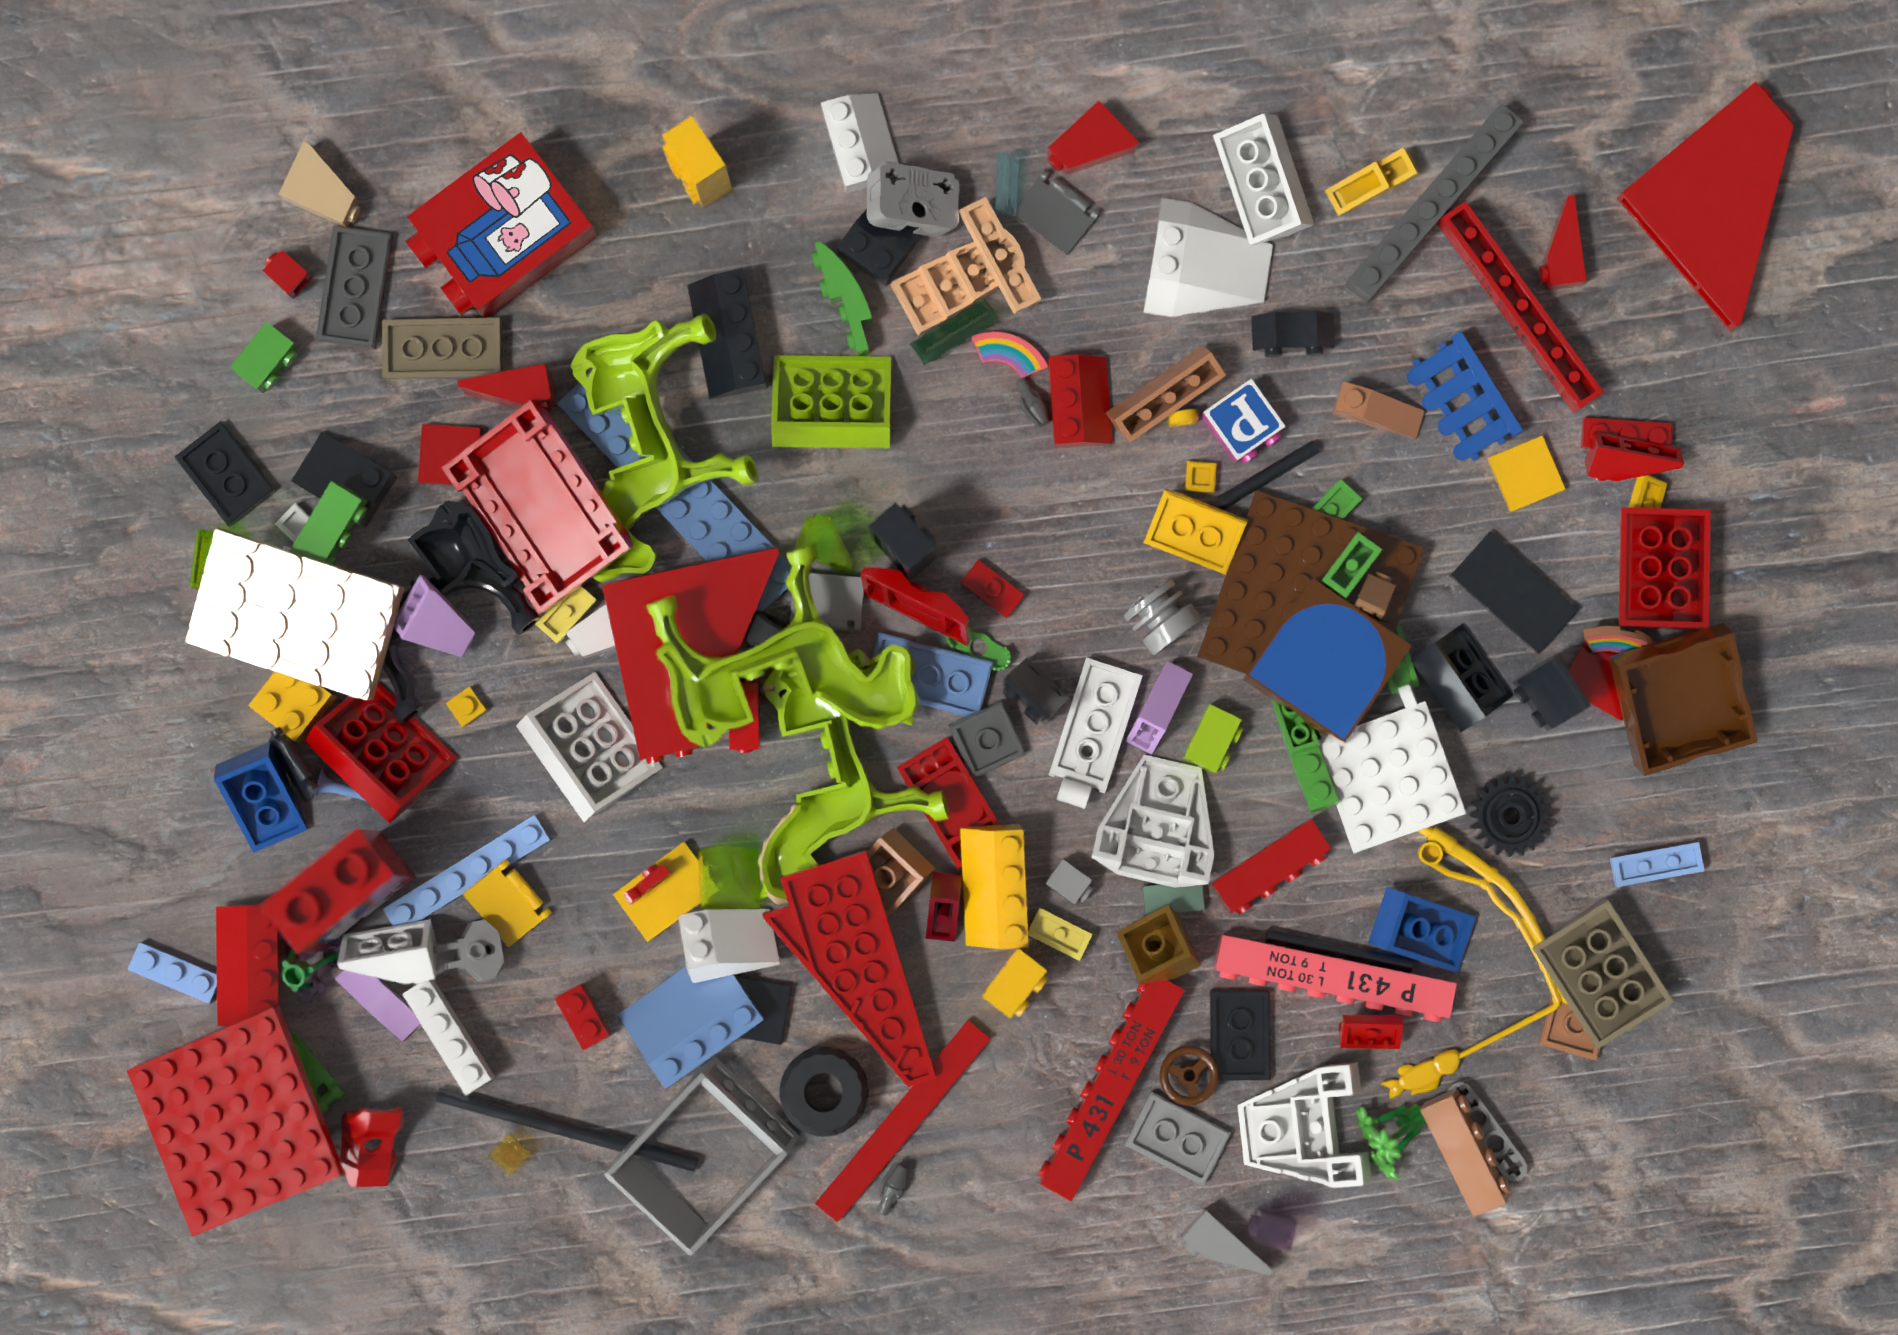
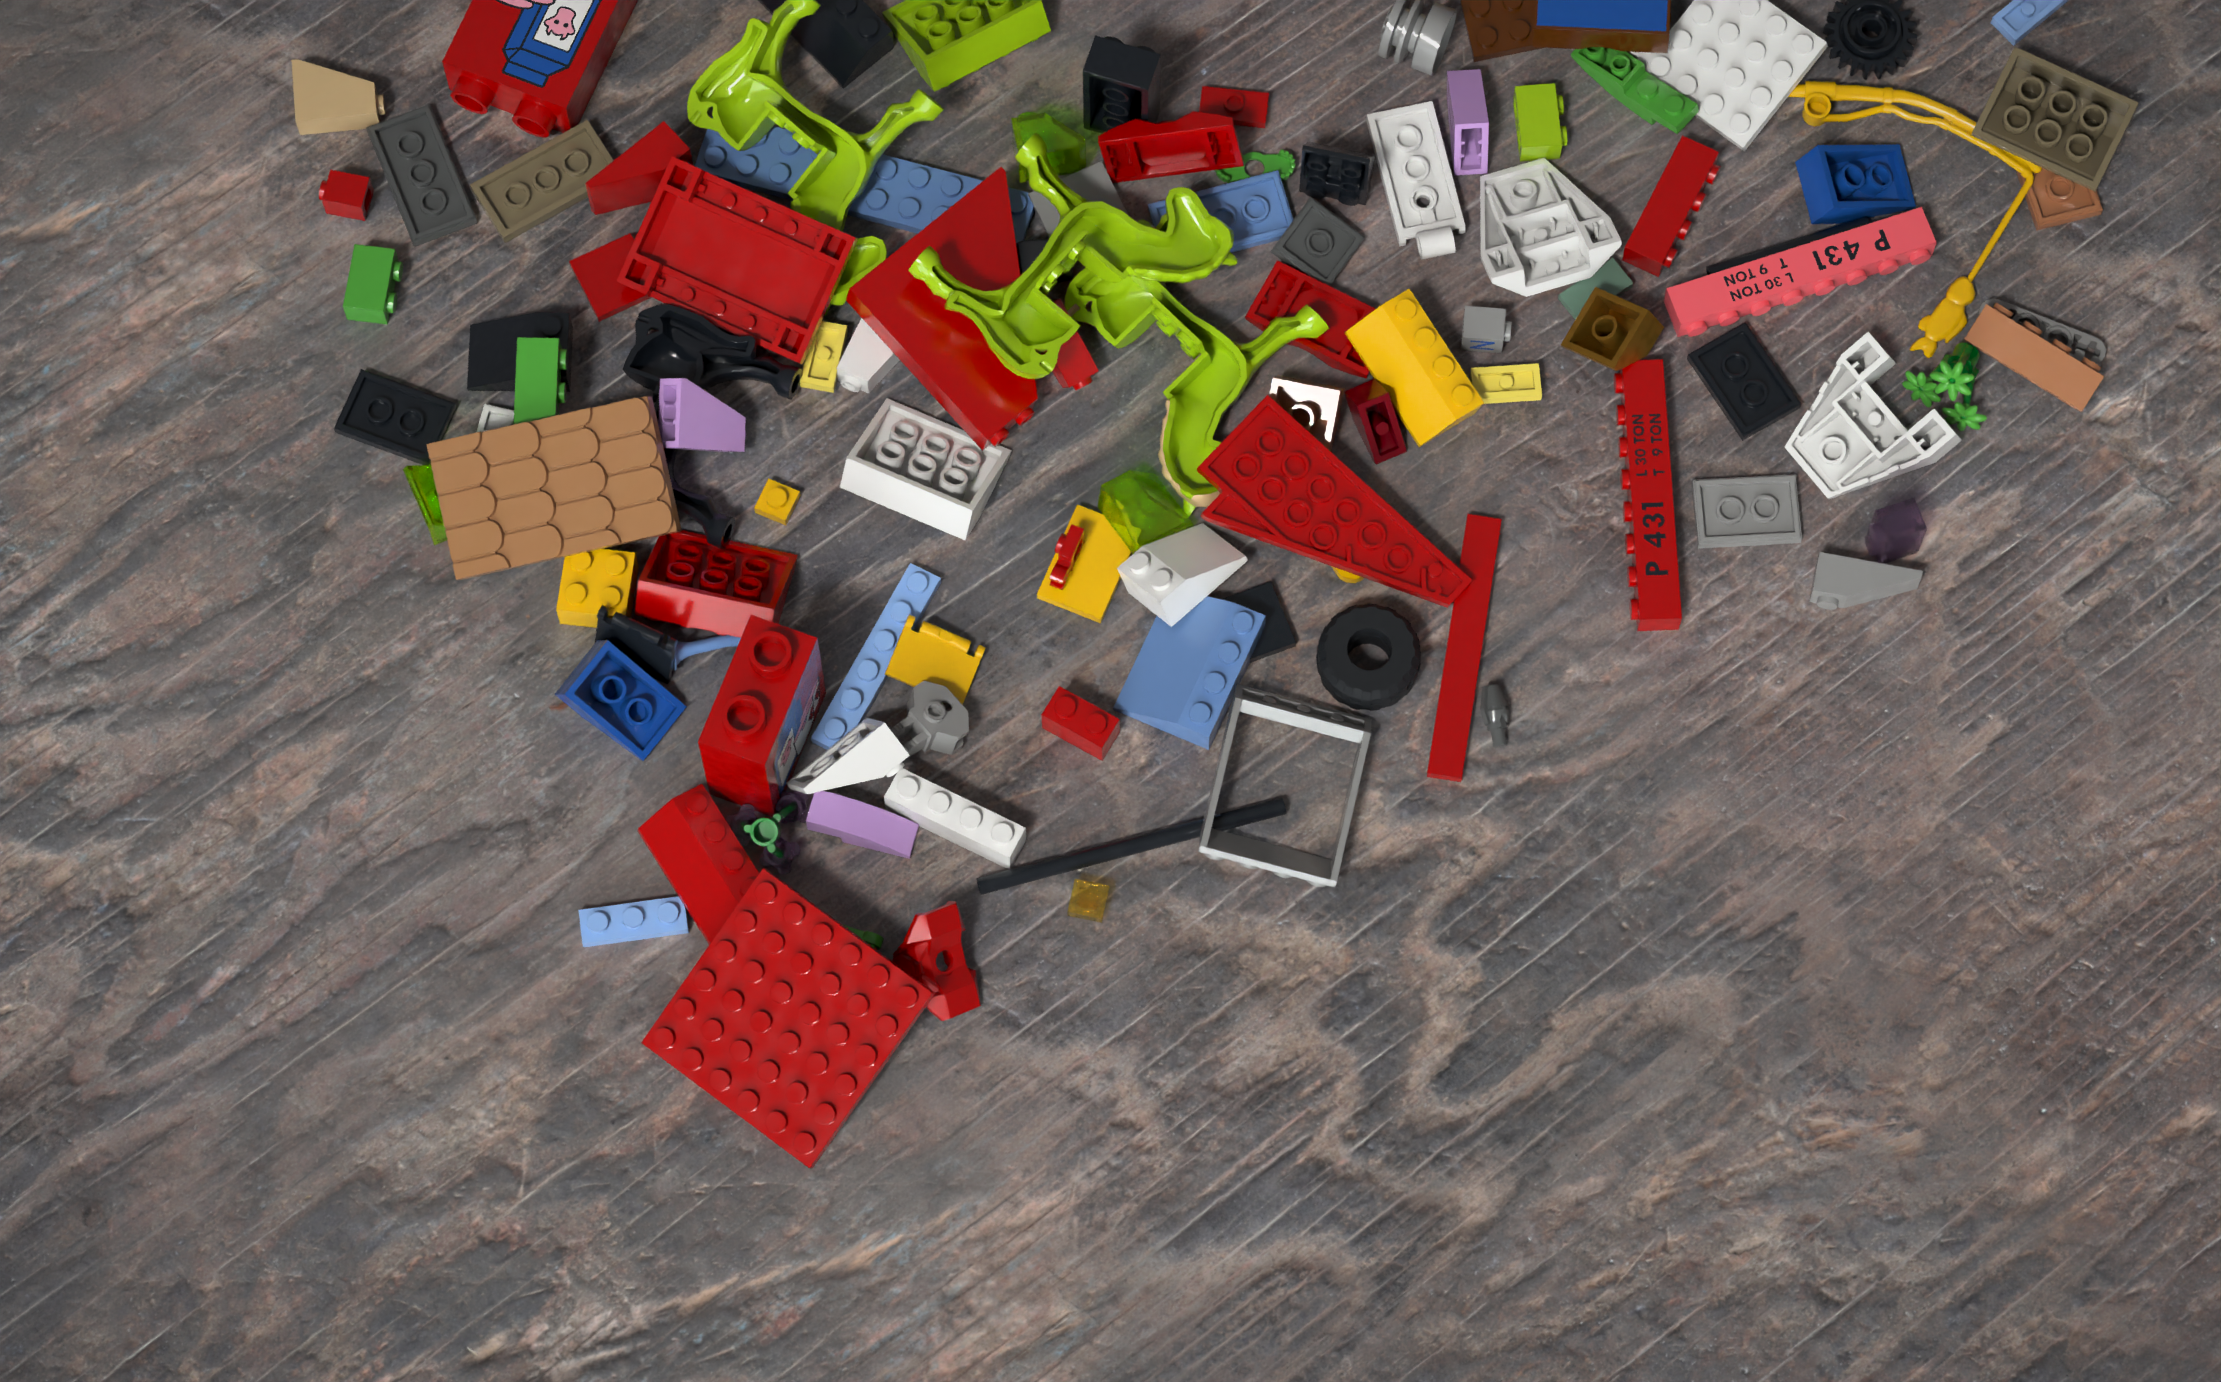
camera: 30 degrees left, 15 degrees down
yellow brick [981,948,1048,1019] -> none
reddish brown piece [1160,1046,1219,1105] -> none
red bracket [1338,1015,1403,1049] -> none

